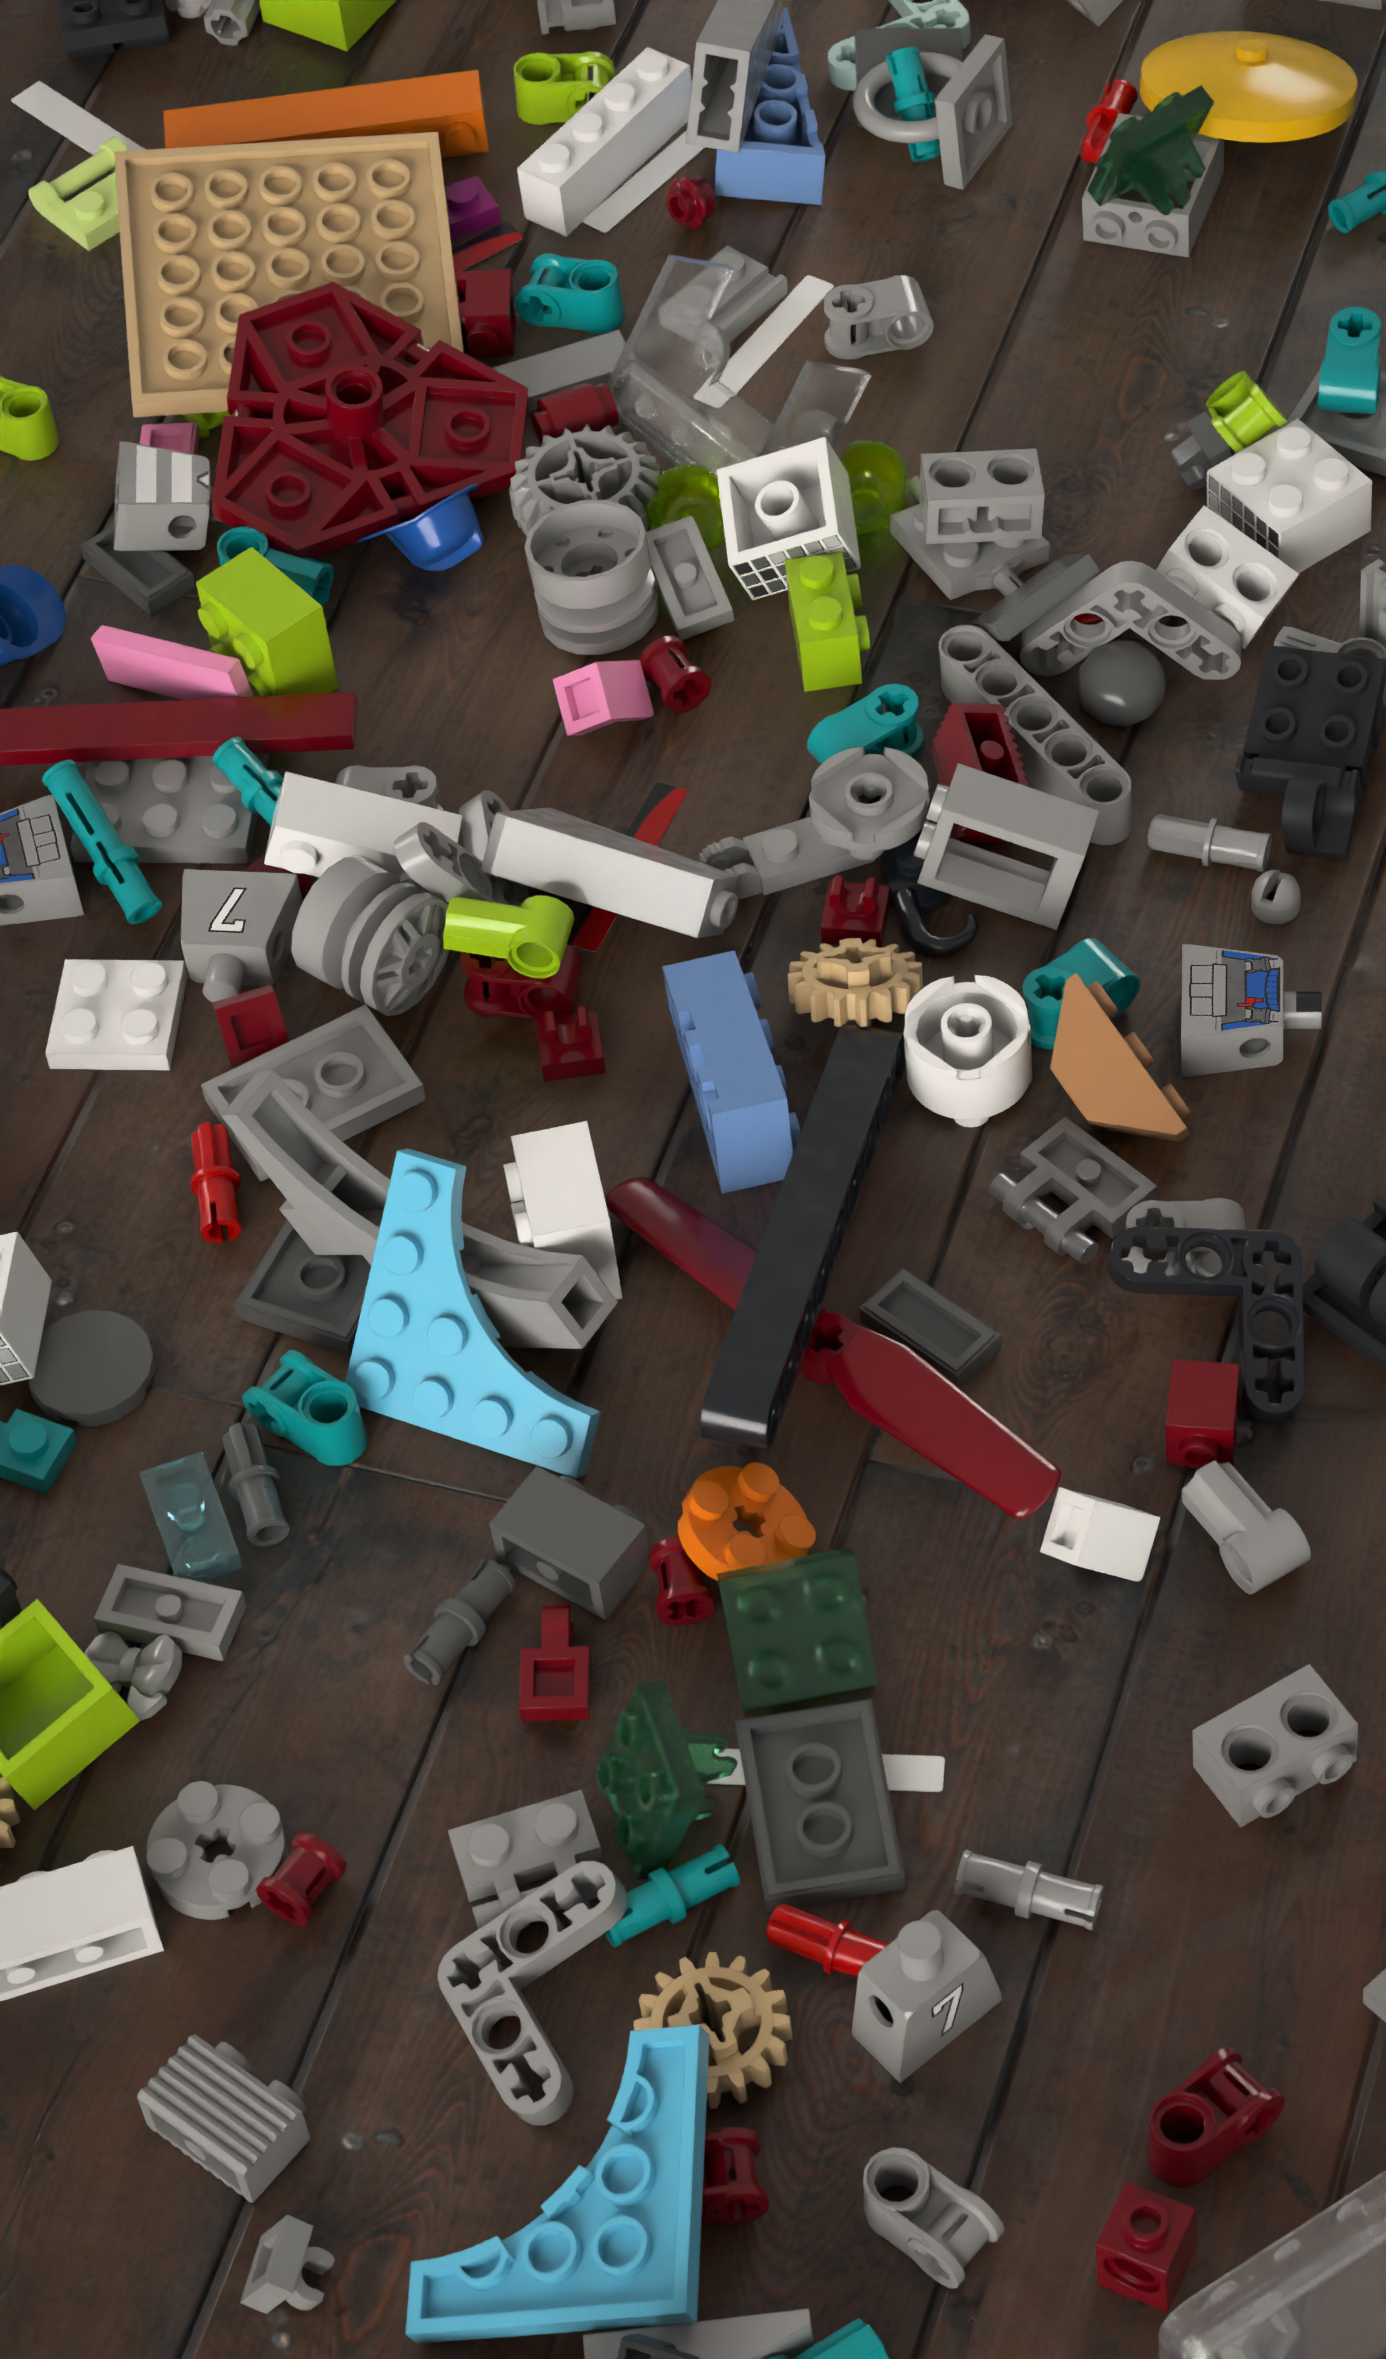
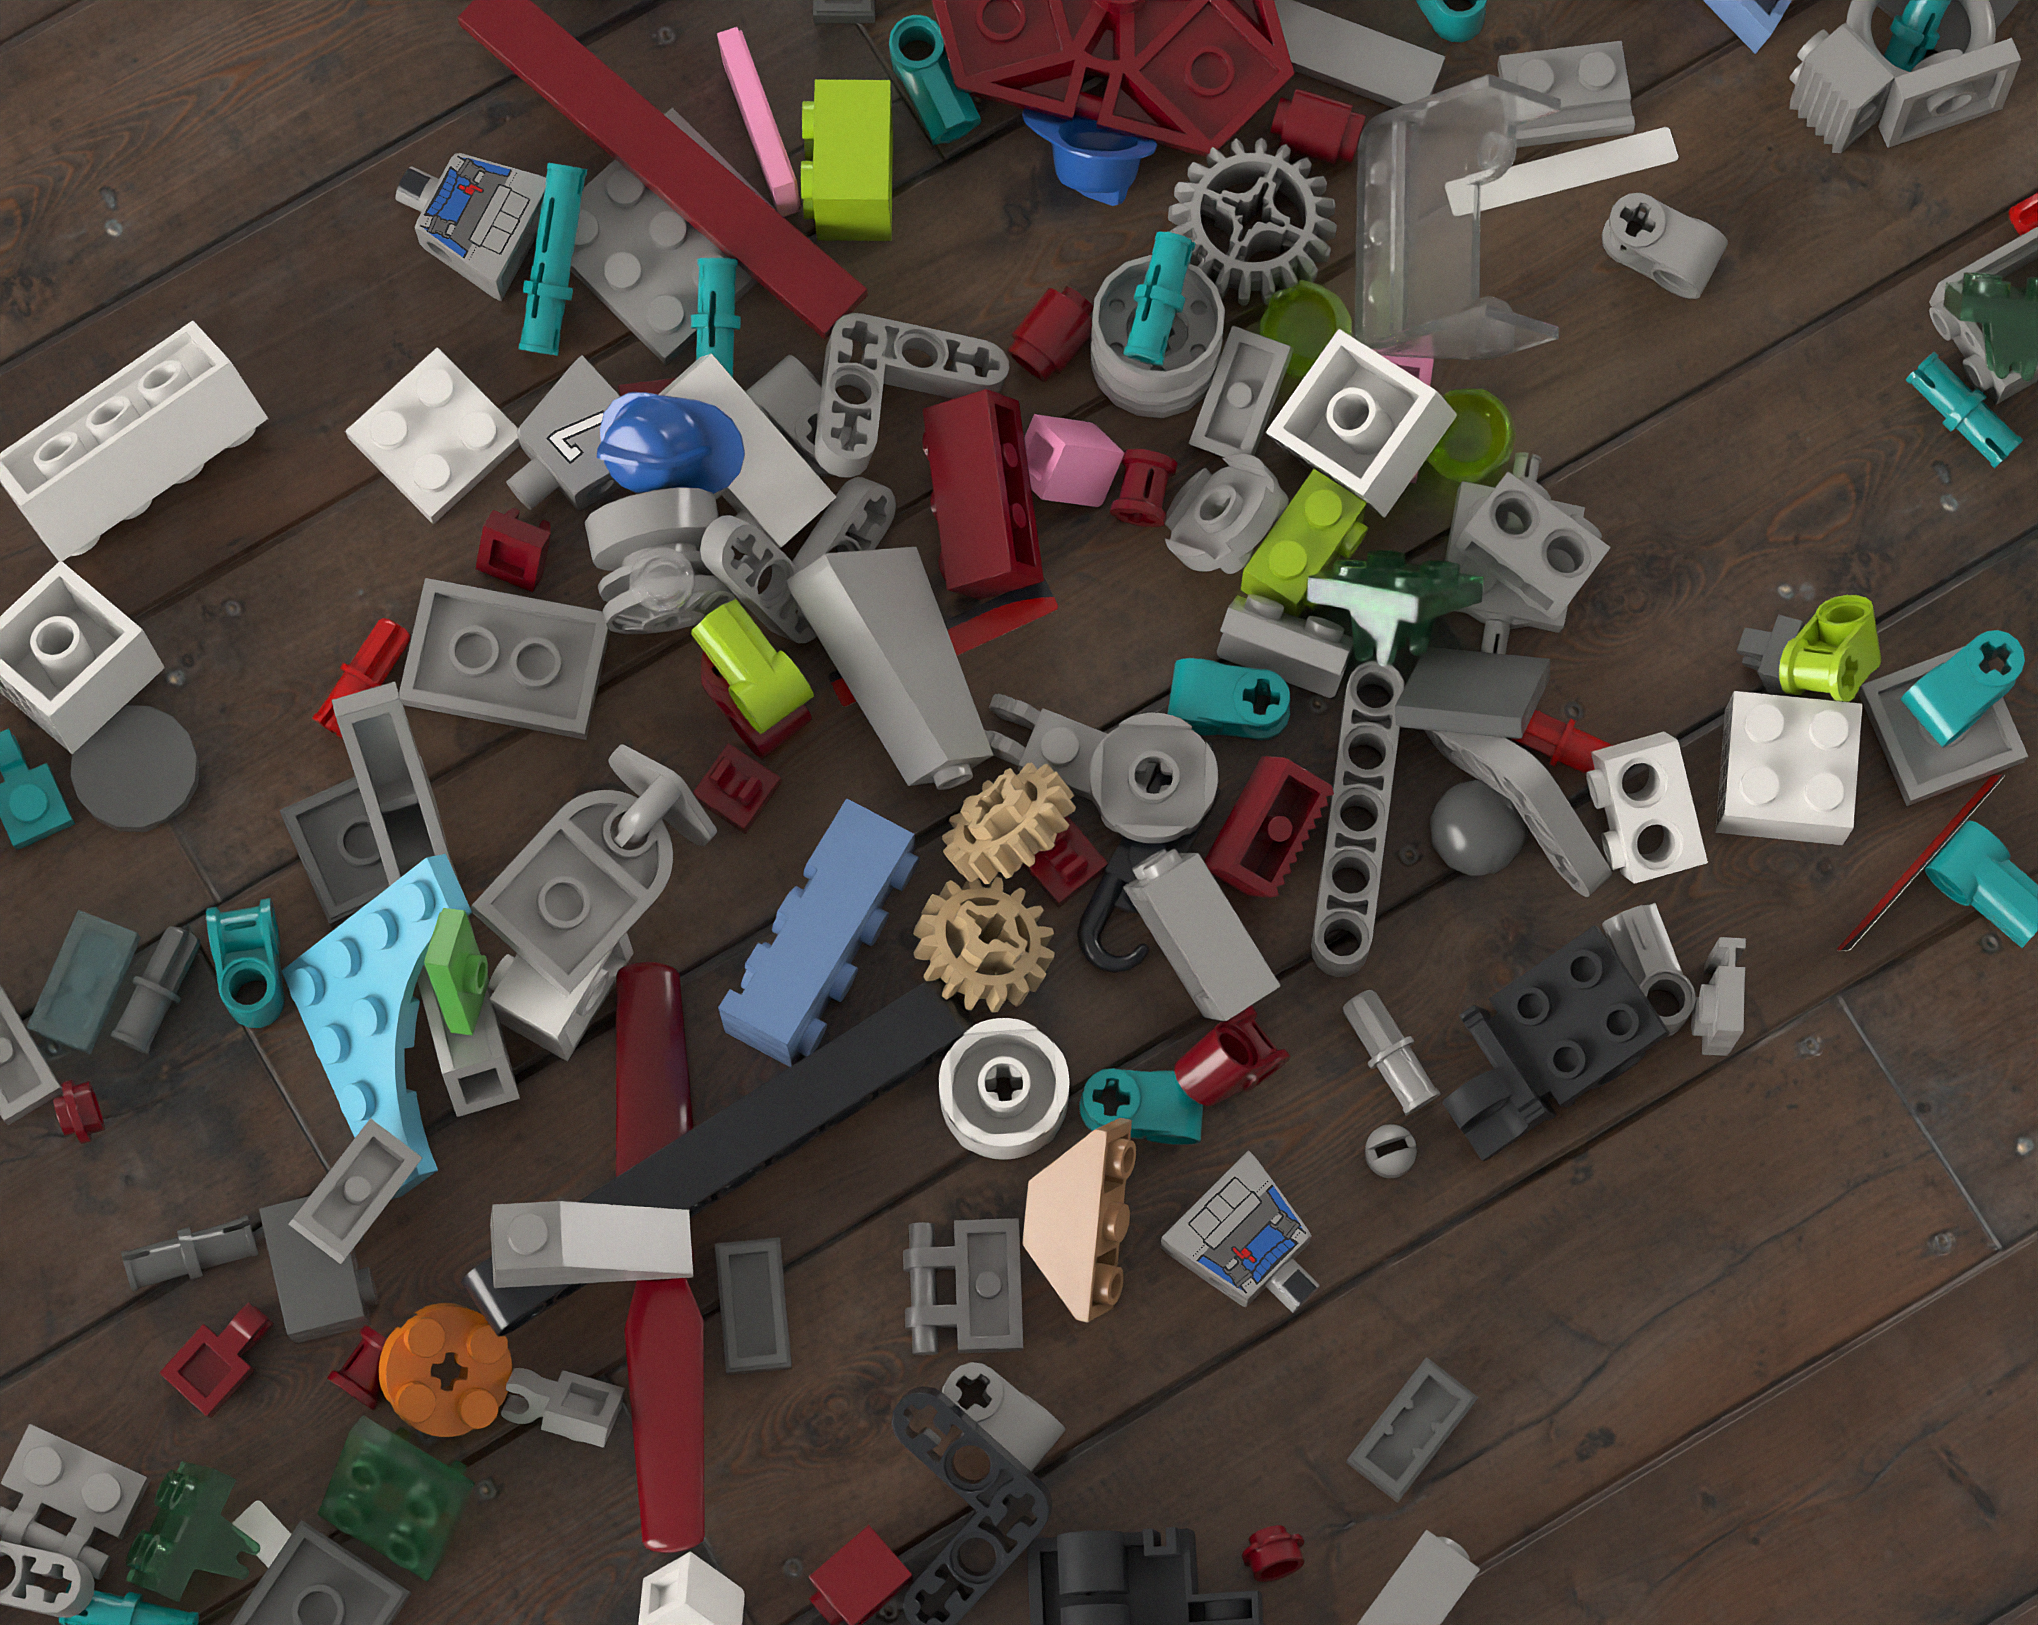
camera: 35 degrees right, 25 degrees up
none -> dark red plate [53,1080,105,1144]
none -> light grey plate [288,1118,422,1264]
none -> bright green plate [424,908,490,1036]
none -> light grey plate [470,744,717,998]
none -> light grey slope [490,1201,693,1288]
none -> light grey plate [501,1368,625,1448]
none -> blue piece [597,392,745,494]
none -> clear plate [630,548,695,613]
none -> light grey beam [814,313,1010,477]
none -> dark red brick [922,389,1044,600]
none -> tan gear [942,763,1076,884]
none -> dark red brick [1007,286,1094,382]
none -> teal pin [1123,231,1196,366]
none -> light grey plate [1165,454,1289,574]
none -> dark red piece [1174,1005,1291,1106]
none -> light grey bracket [1217,594,1356,698]
none -> clear green plate [1307,550,1484,666]
none -> light grey brick [1789,23,1898,153]
none -> teal pin [1906,351,2023,469]

